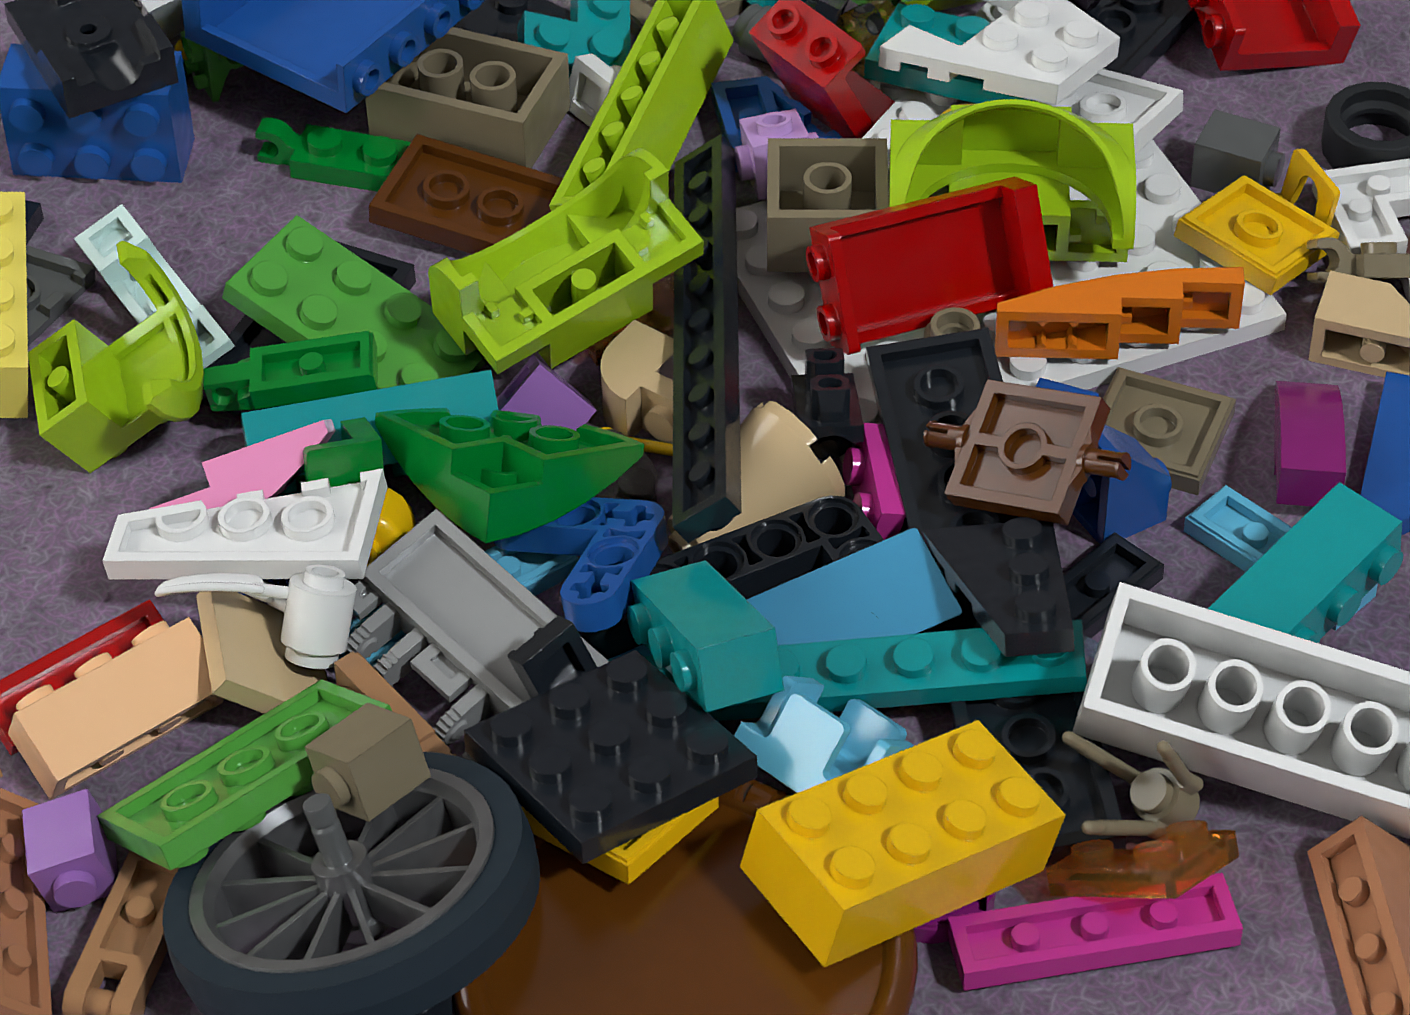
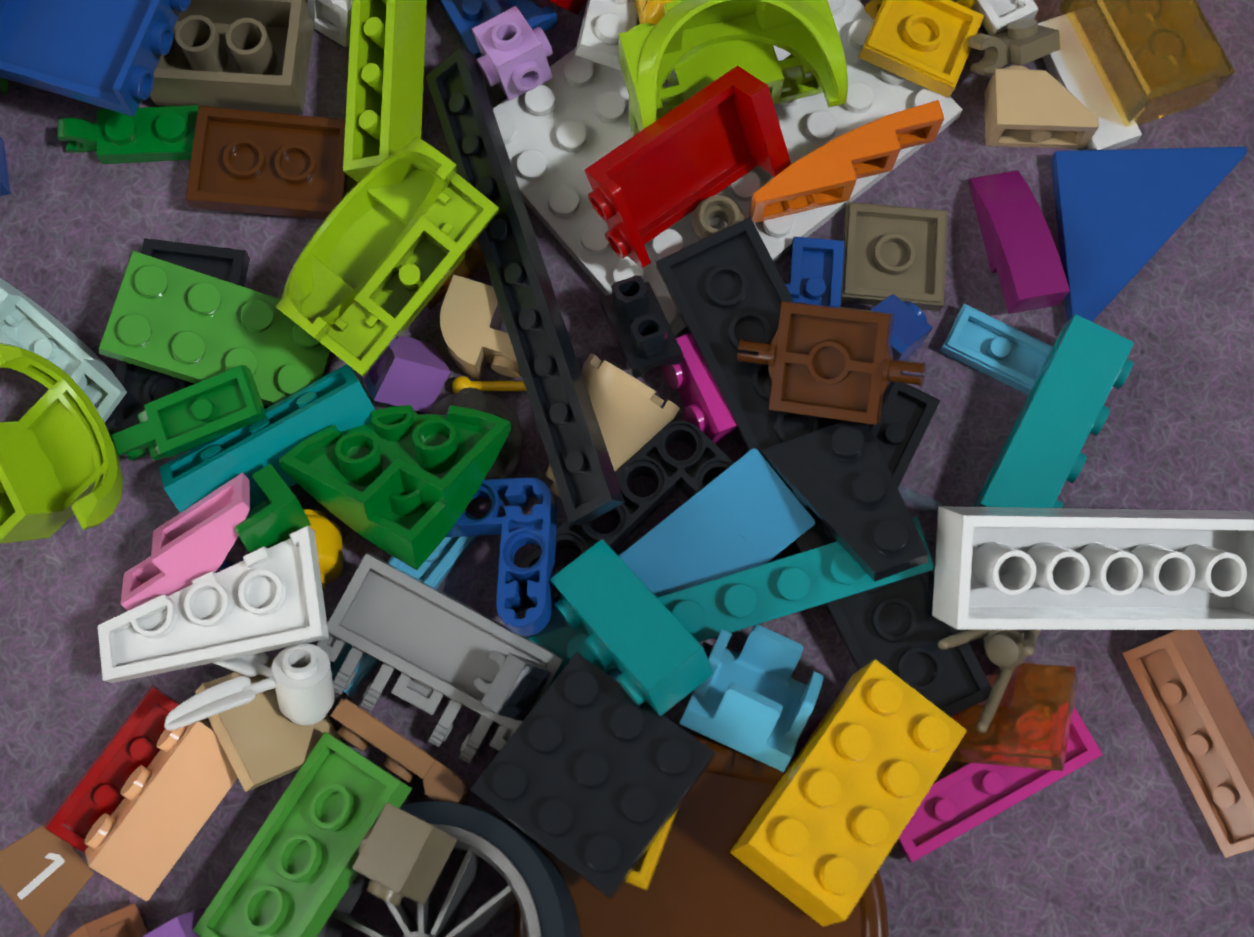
camera: 20 degrees left, 30 degrees up
dark tan brick [767,138,889,273] -> none

